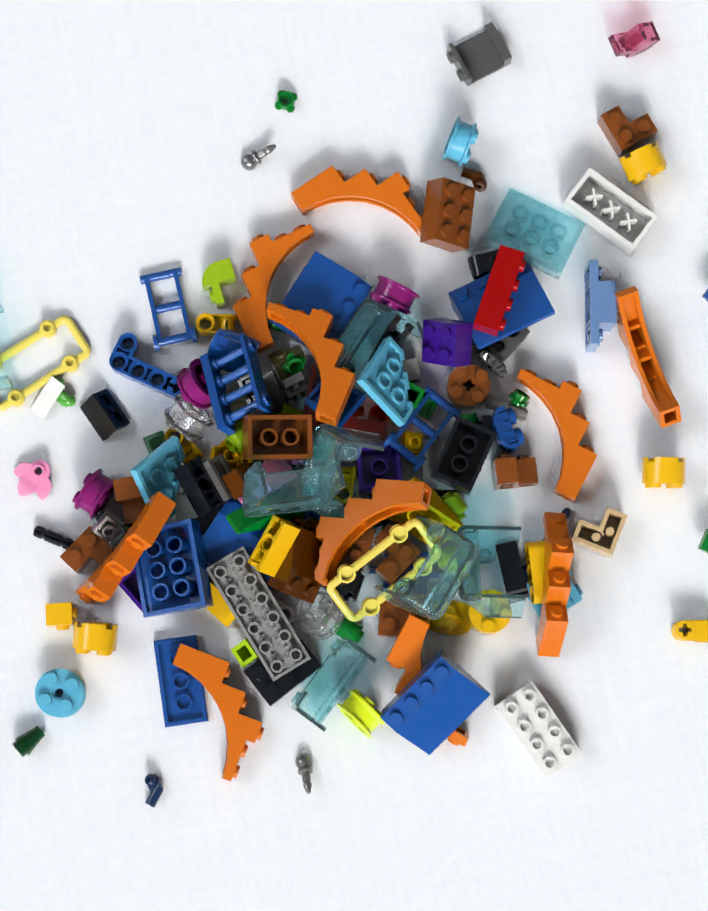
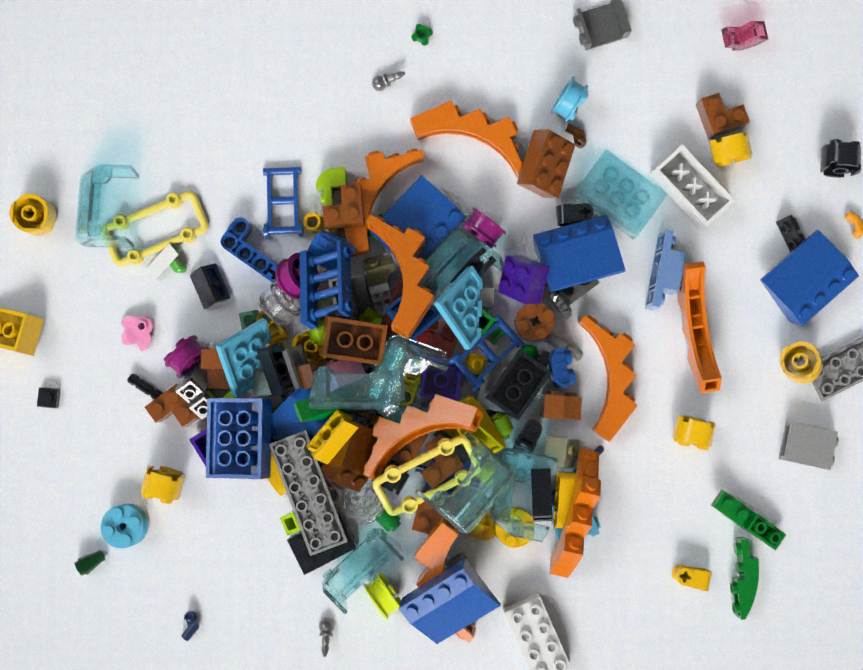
camera: 15 degrees right, 5 degrees up
yellow brick [45,602,78,630] -> none
orange arch [75,491,177,604] -> none
blue tile [153,635,209,728] -> none
orange arch [172,644,264,782] -> none
green plate [282,353,306,375] -> none
red brick [473,245,527,337] -> none
green plate [508,389,530,407] -> none
tan brick [571,507,628,558] -> none
none -> dark orange brick [322,184,365,229]
none -> black piece [512,419,542,458]
none -> olive brick [544,435,580,468]

